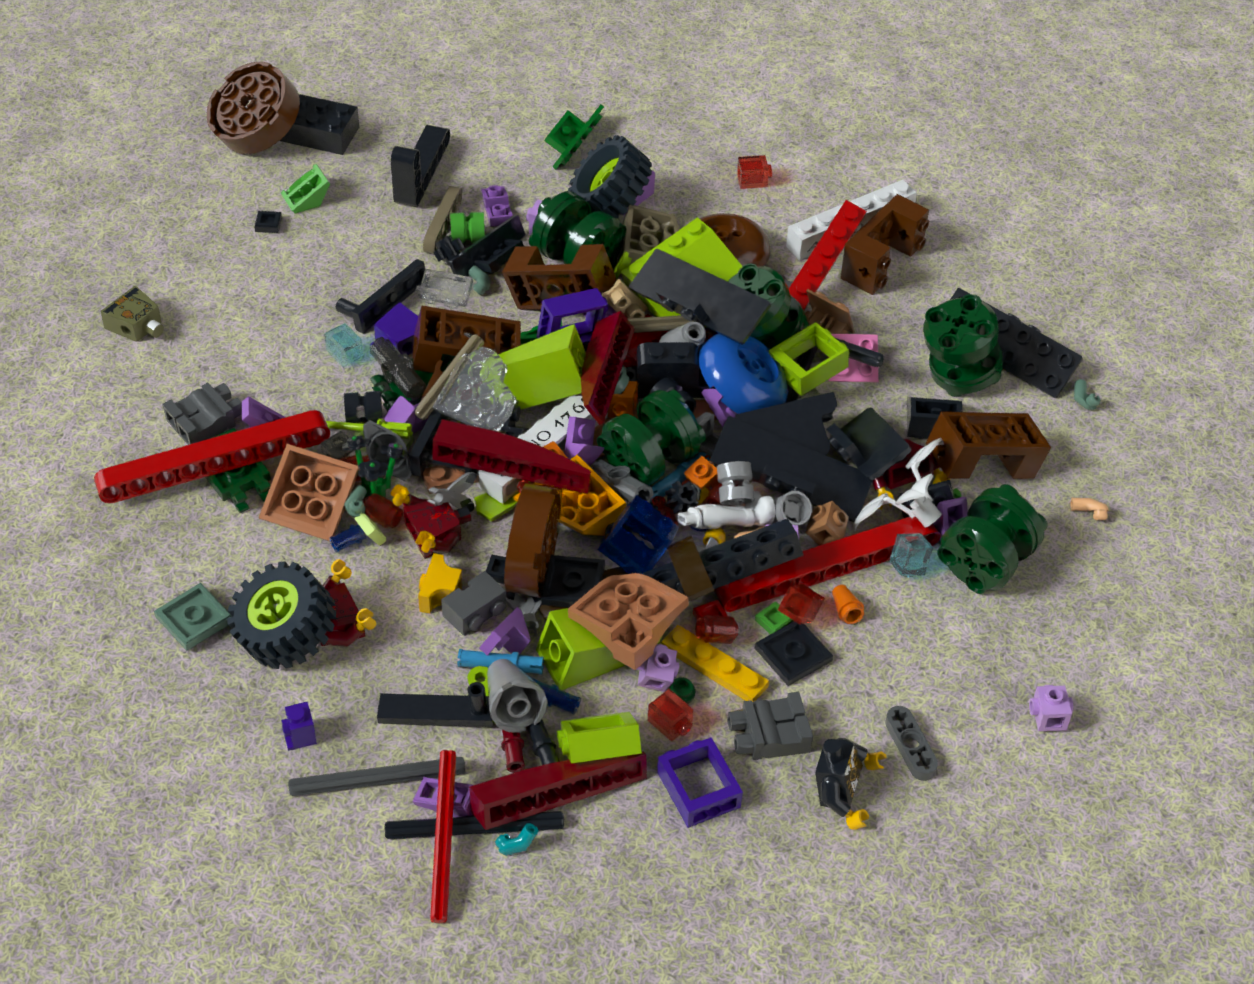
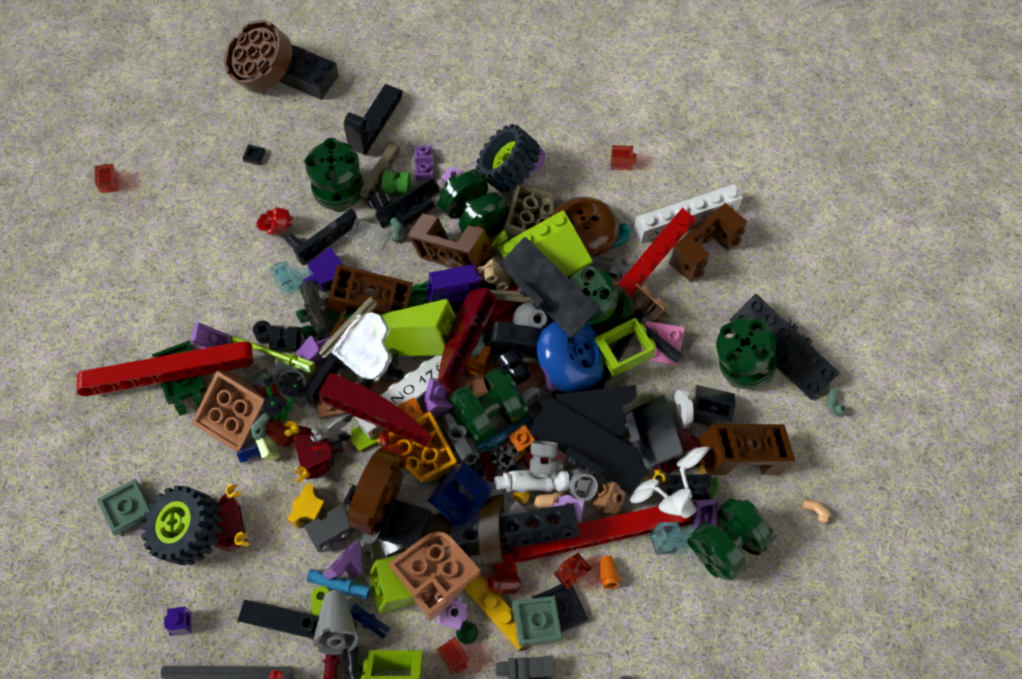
camera: 10 degrees right, 15 degrees up
olive torso [100,286,164,342] -> none
dark grey hips [162,382,242,445] -> none
bright green slope [281,164,330,213] -> none
green bracket [544,104,604,170] -> none
bright green tile [755,601,795,634] -> none
none -> clear red brick [95,164,119,193]
none -> black wheel [253,320,271,344]
none -> red head [256,207,293,235]
none -> dark green wheel [304,138,364,212]
none -> sand green plate [512,596,562,646]
none -> teal arm [613,223,631,248]
none -> white tile [673,390,694,429]

